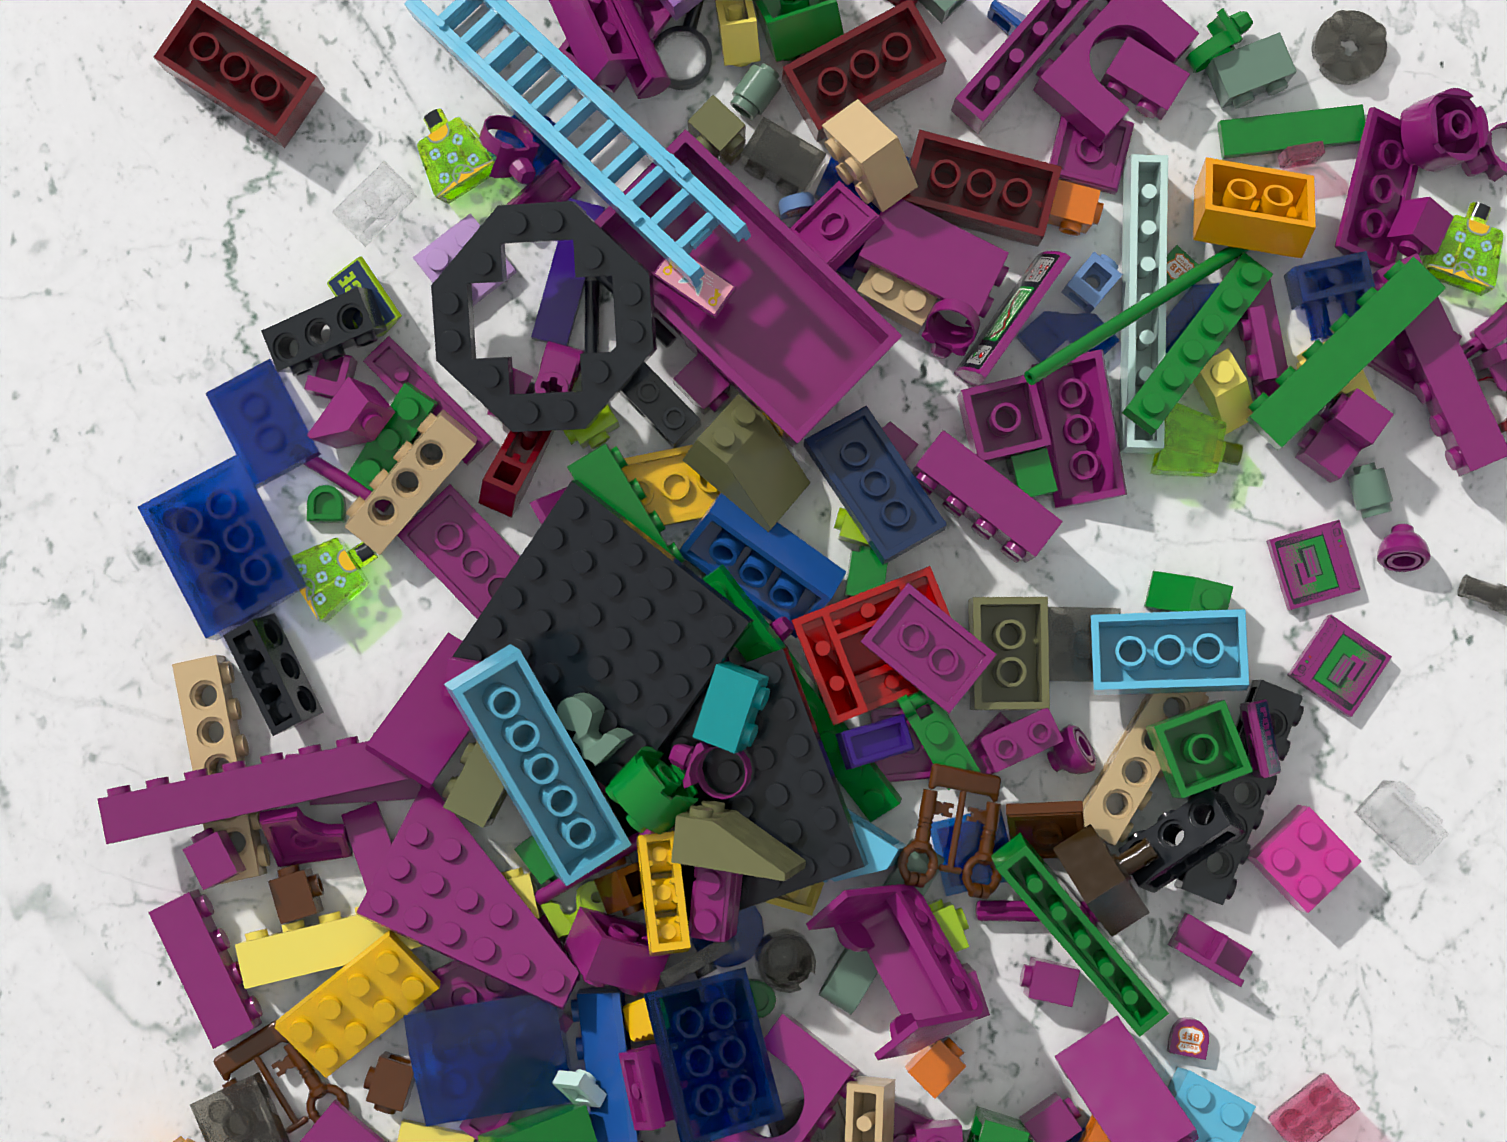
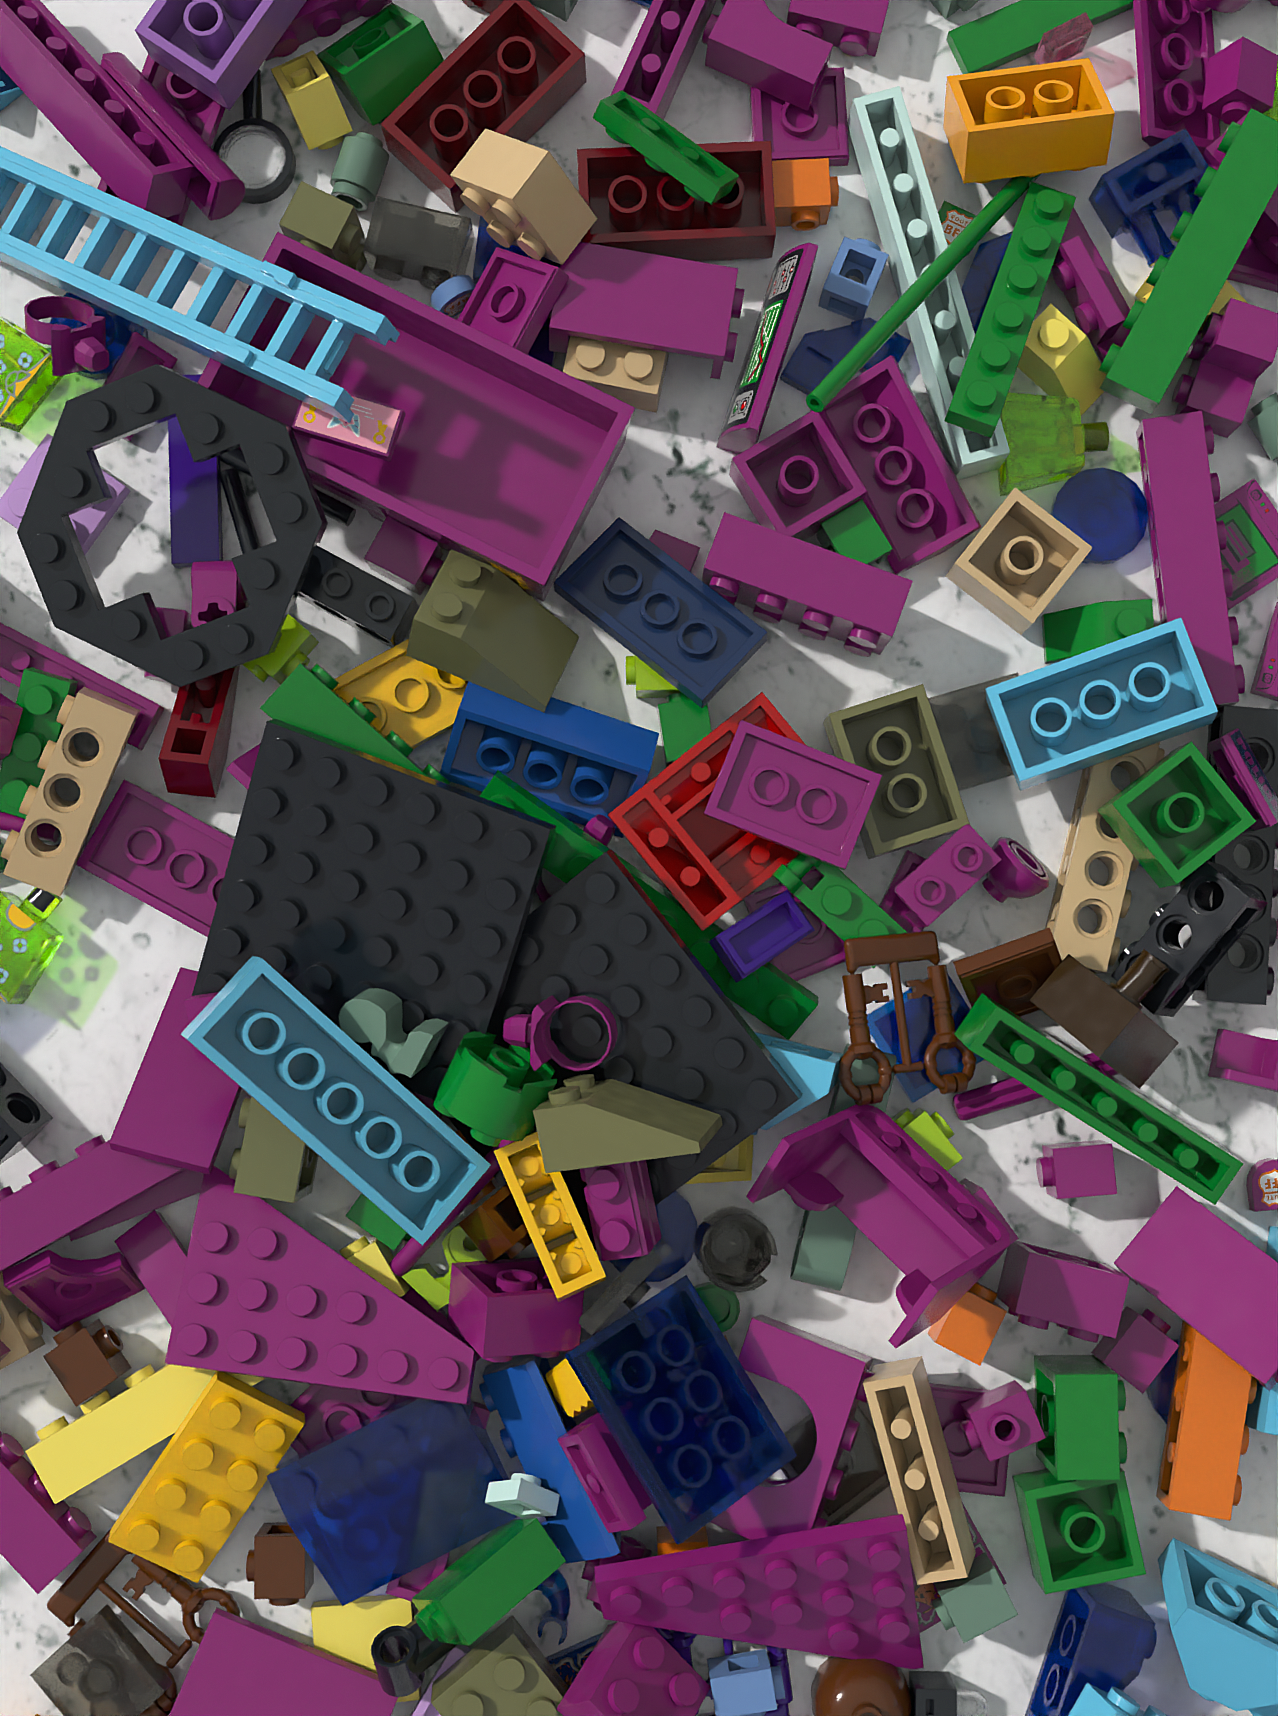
camera: 10 degrees left, 0 degrees up
teal brick [692,661,770,754] -> none
magenta piece [921,299,980,359] -> none
none -> green plate [593,90,739,204]
none -> tan brick [945,487,1093,635]
none -> magenta brick [997,1241,1130,1343]
none -> clear blue tile [1051,467,1149,565]
none -> magenta brick [1136,411,1245,708]

